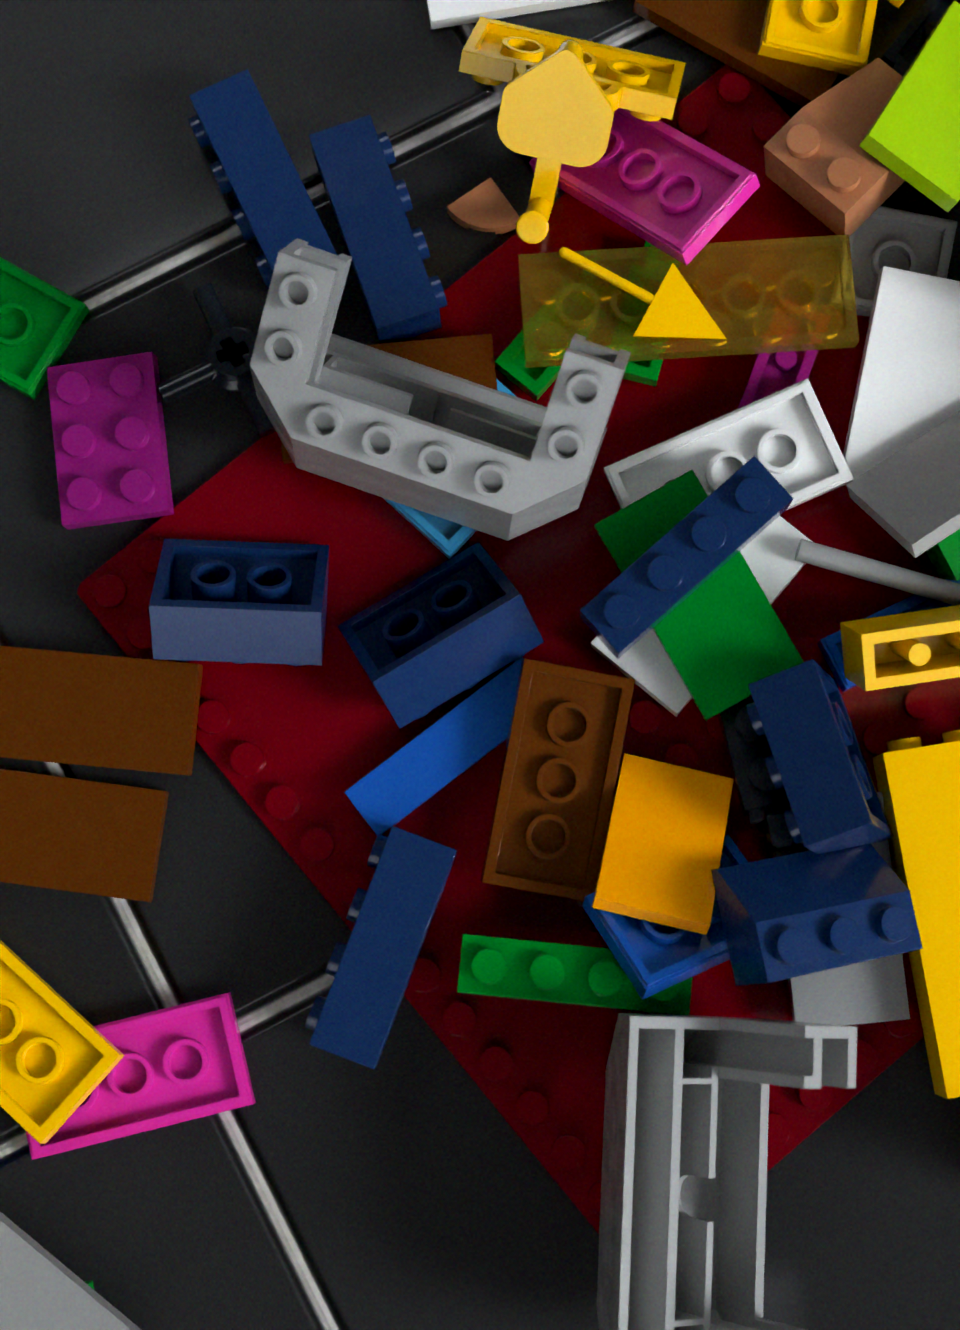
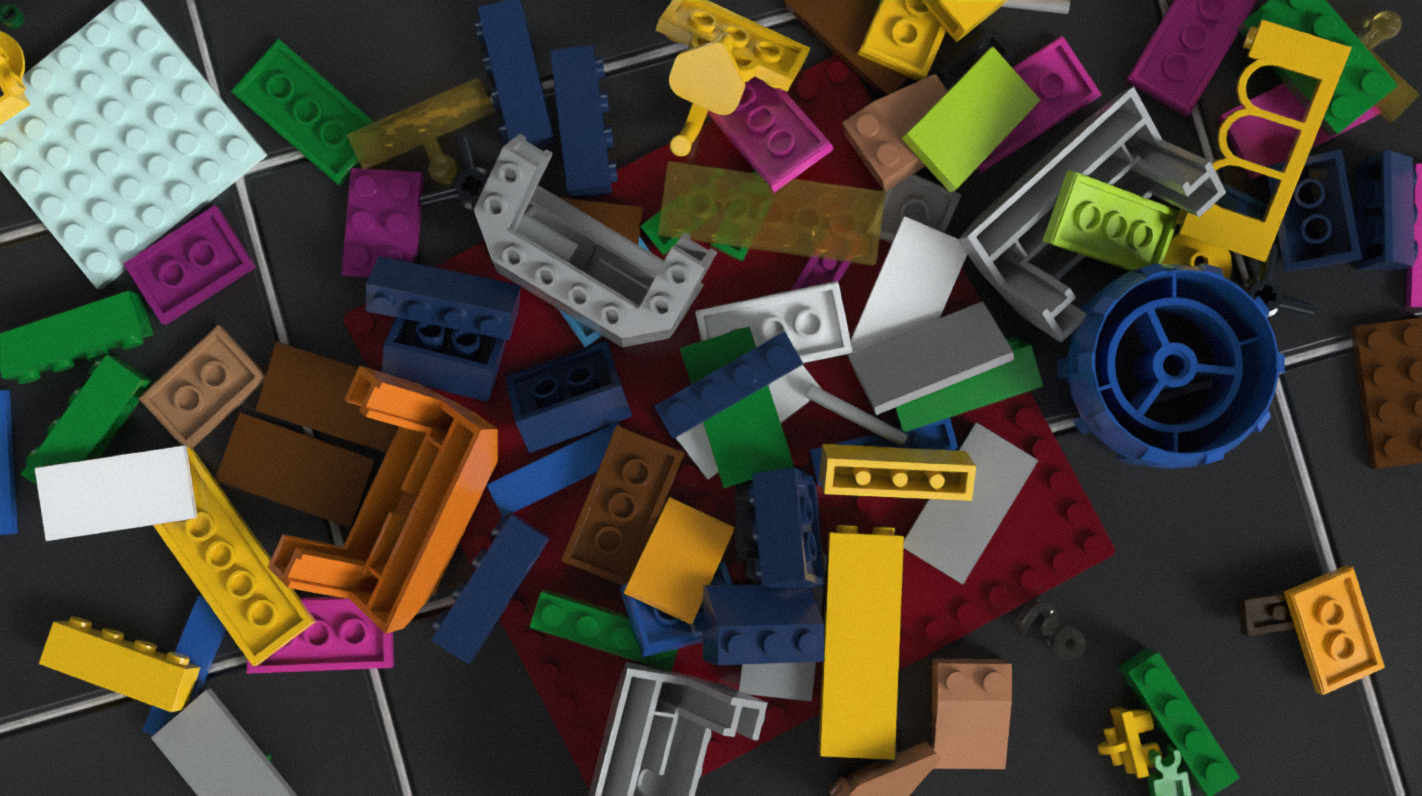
camera: 10 degrees right, 5 degrees up
nougat tile [447,177,520,234] -> none
yellow piece [559,247,726,340] -> none
none -> orange wedge [267,366,498,634]
none -> clear yellow plate [347,77,494,183]
none -> dark blue brick [366,256,521,340]

